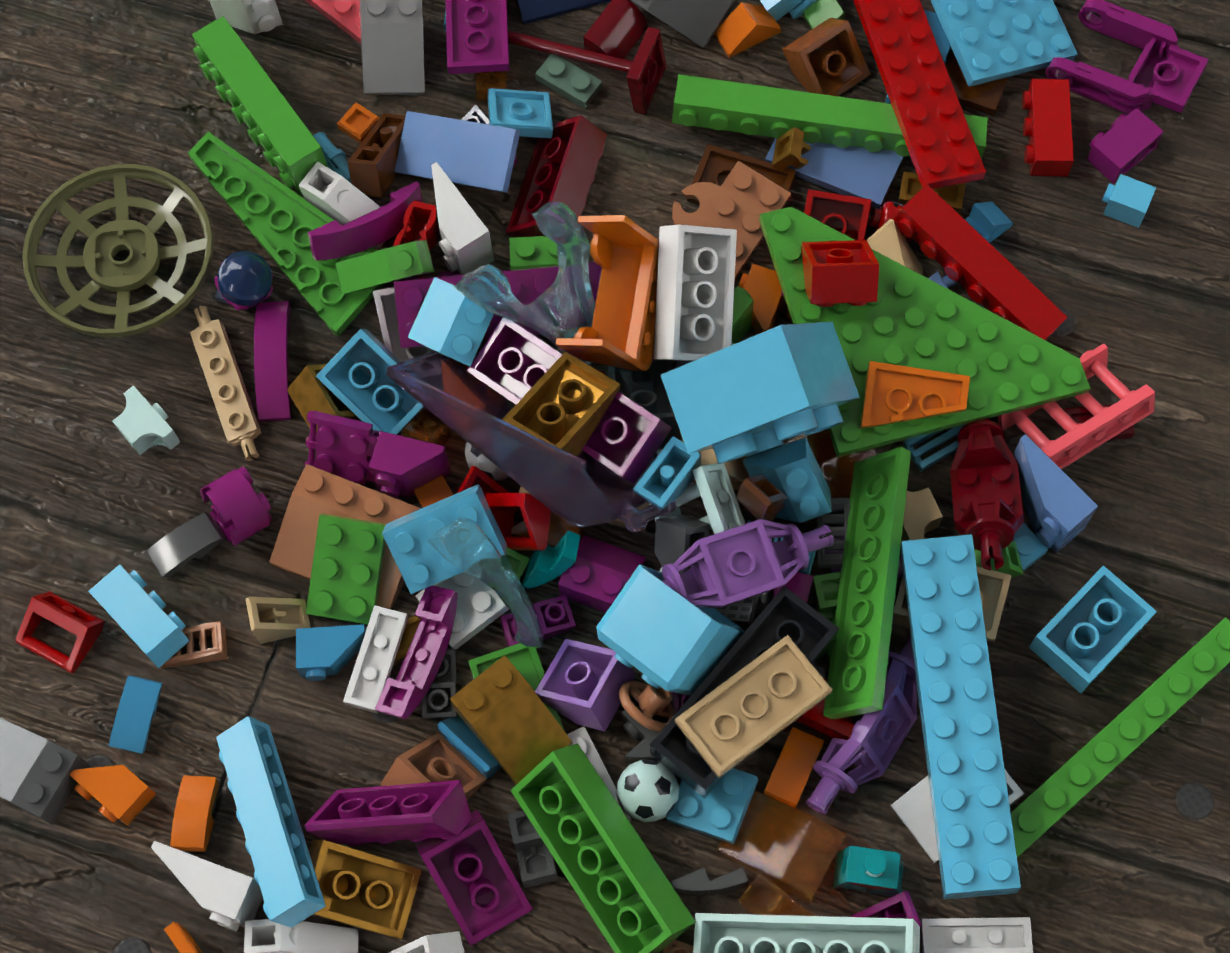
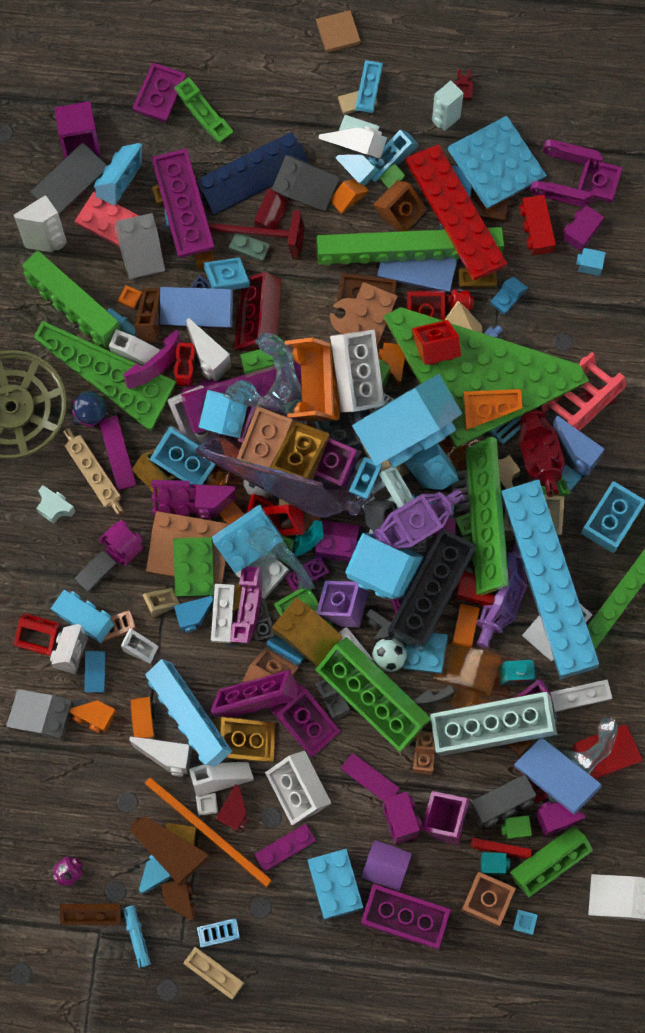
camera: 15 degrees left, 5 degrees up
bright green slope [335,240,434,294] -> none
nougat piece [619,681,677,733] -> none
tan tile [675,635,832,778] -> none
reddish brown slope [737,474,787,521] -> none
pearl gold tile [772,127,811,170] -> none
red brick [895,184,1068,340] -> none
none -> white slope [50,624,88,674]
none -> white slope [121,628,159,663]
none -> nougat plate [236,406,294,474]

